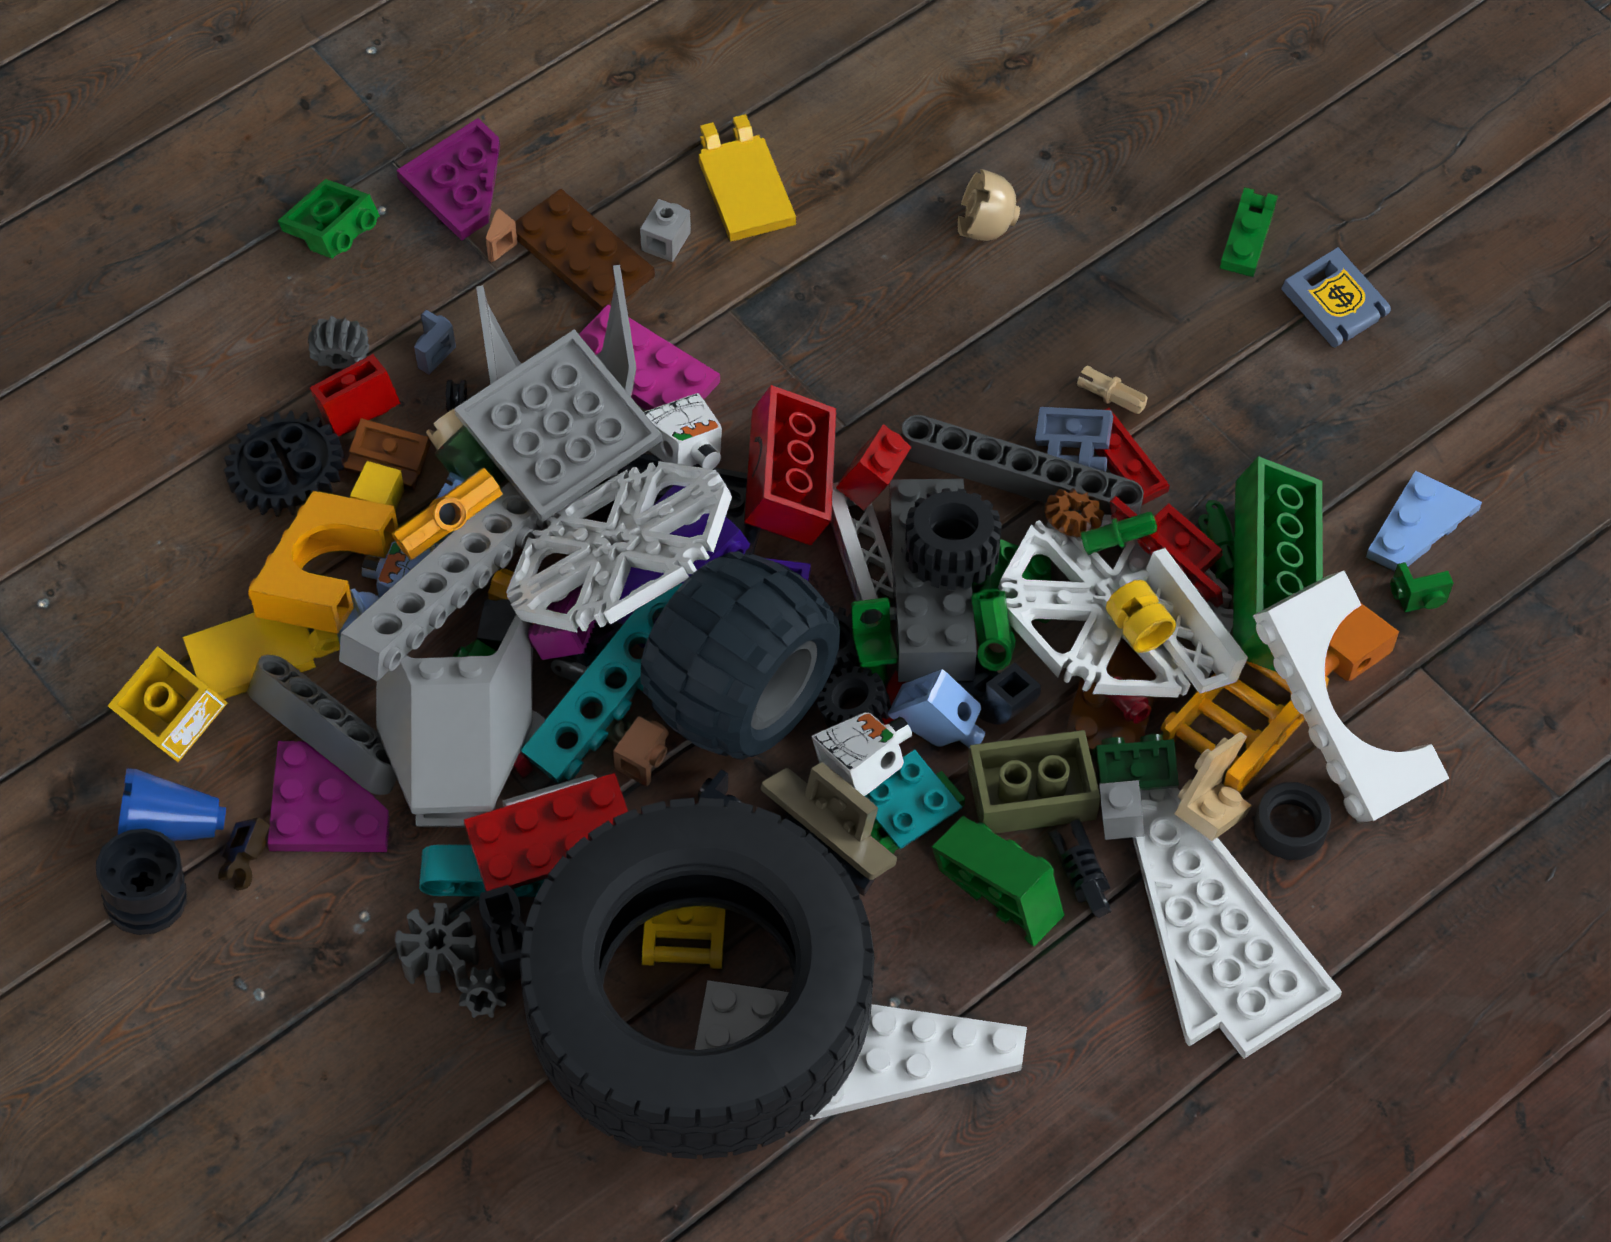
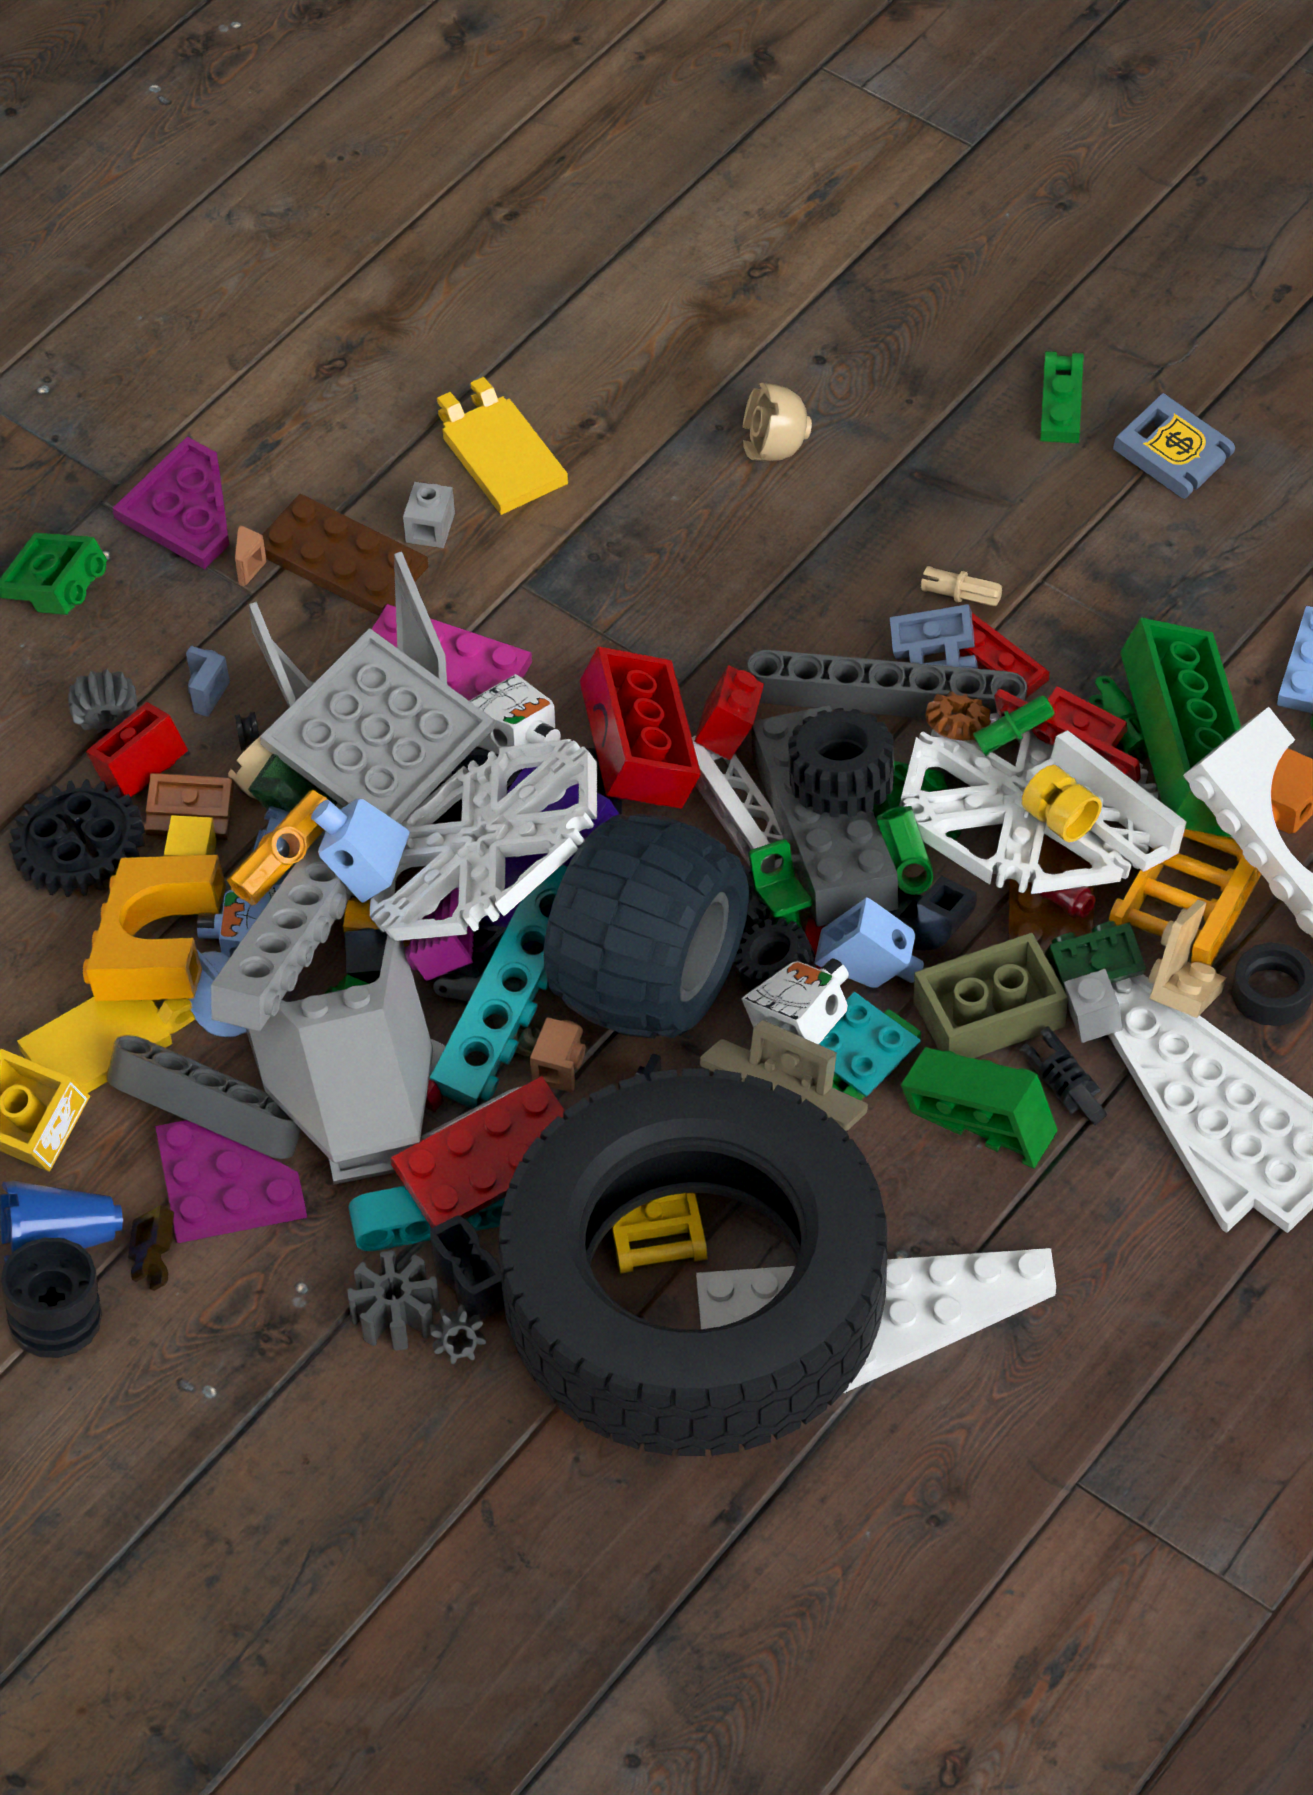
camera: 10 degrees left, 5 degrees down
none -> light blue torso [311,799,410,903]

